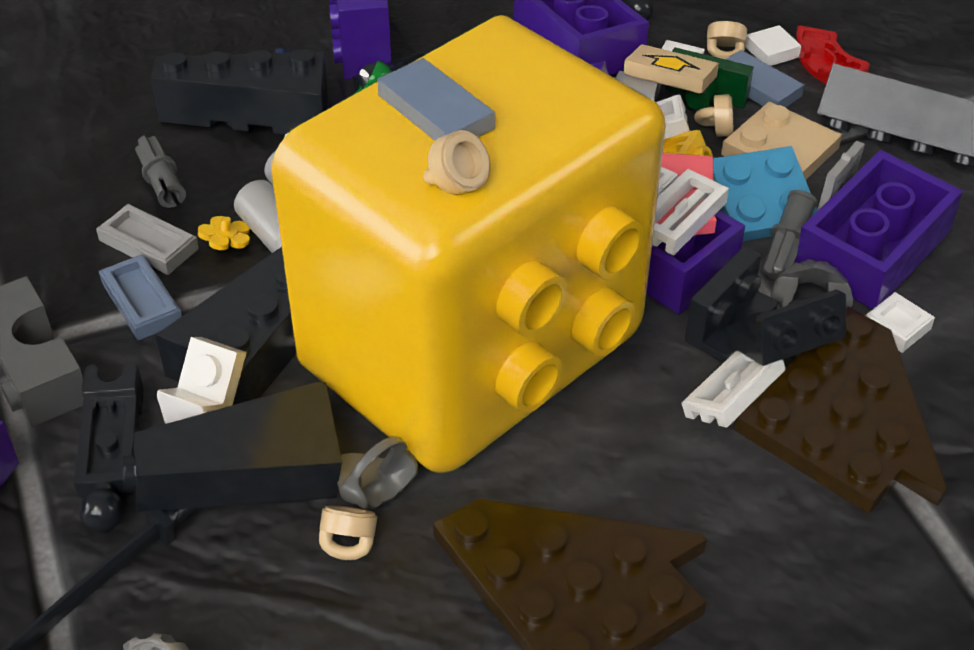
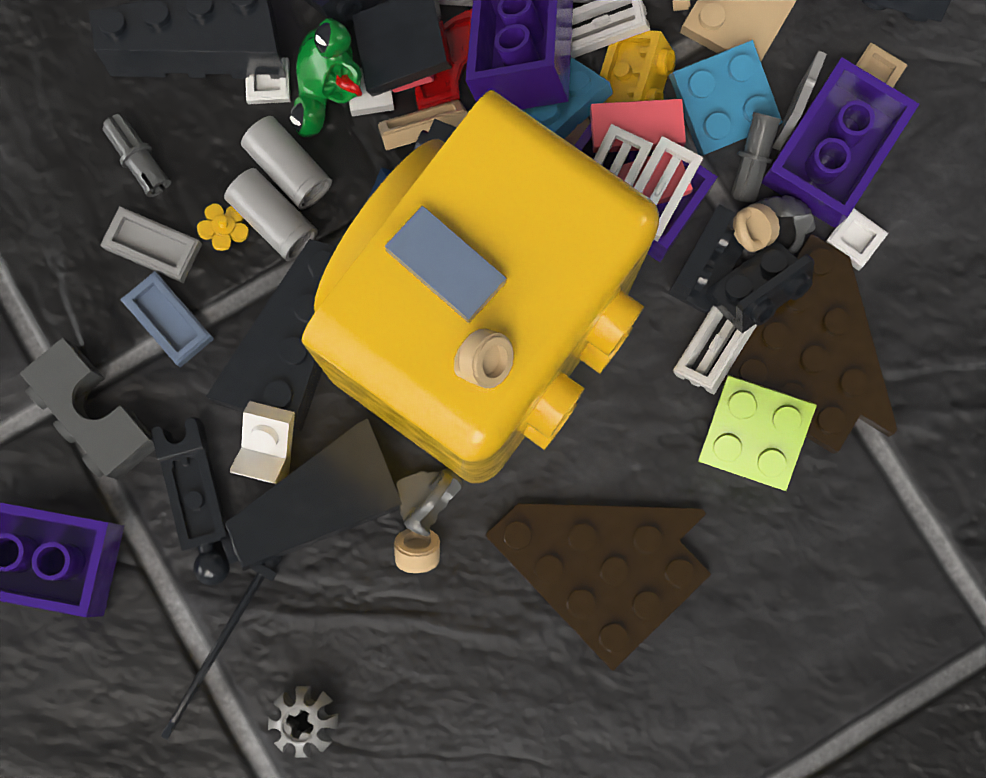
camera: 10 degrees left, 35 degrees up
none -> lime plate [698,374,817,491]
none -> tan tile [733,203,780,252]

